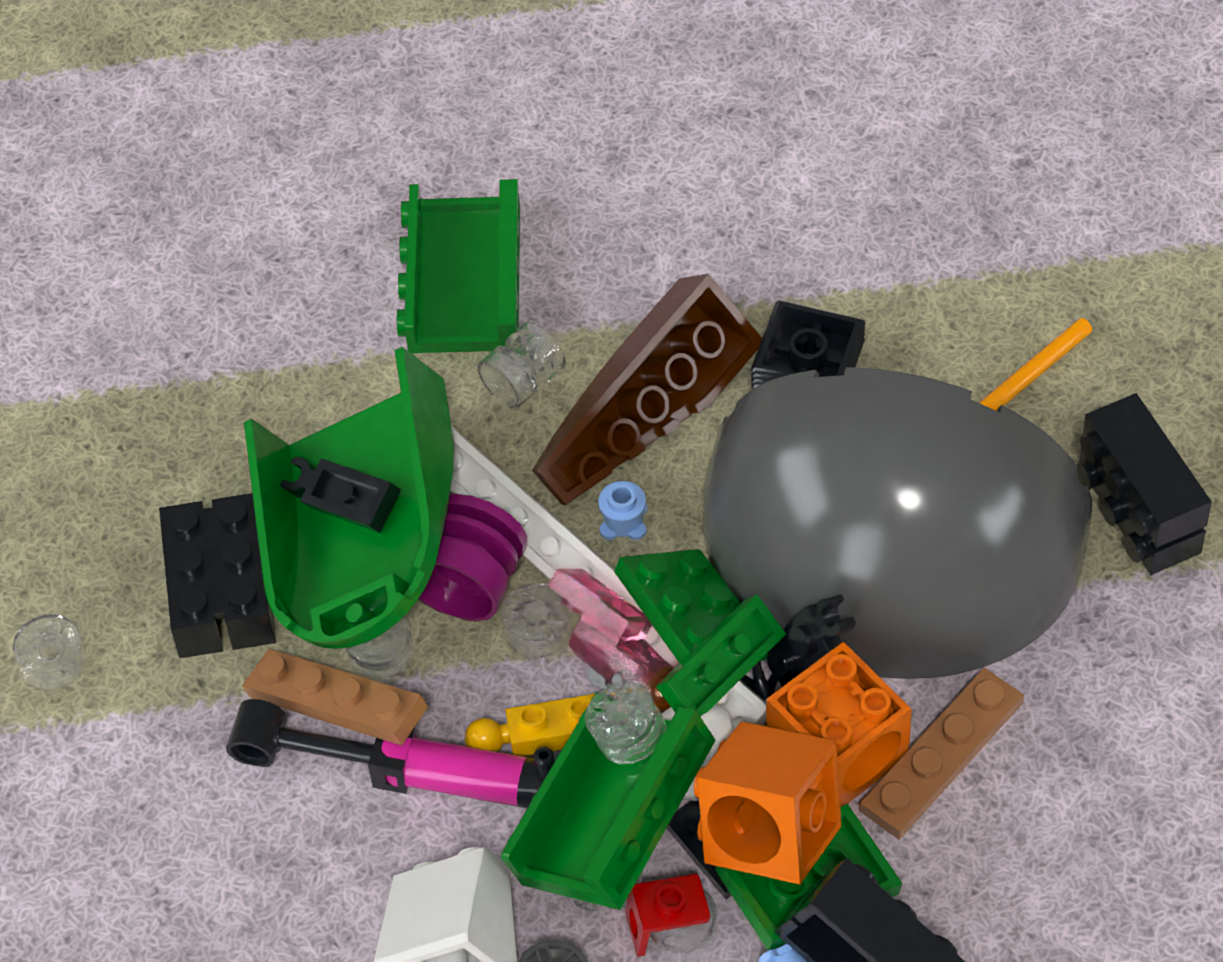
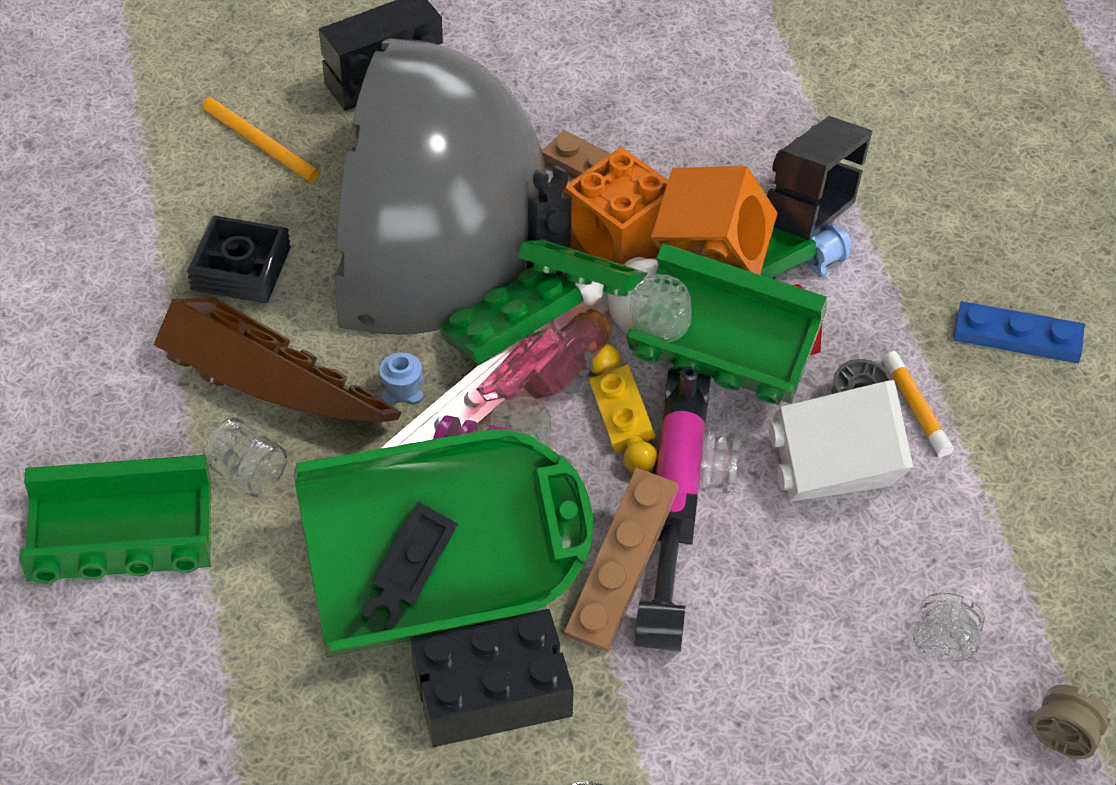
camera: 100 degrees left, 5 degrees down
none -> clear wheel [699,430,741,495]

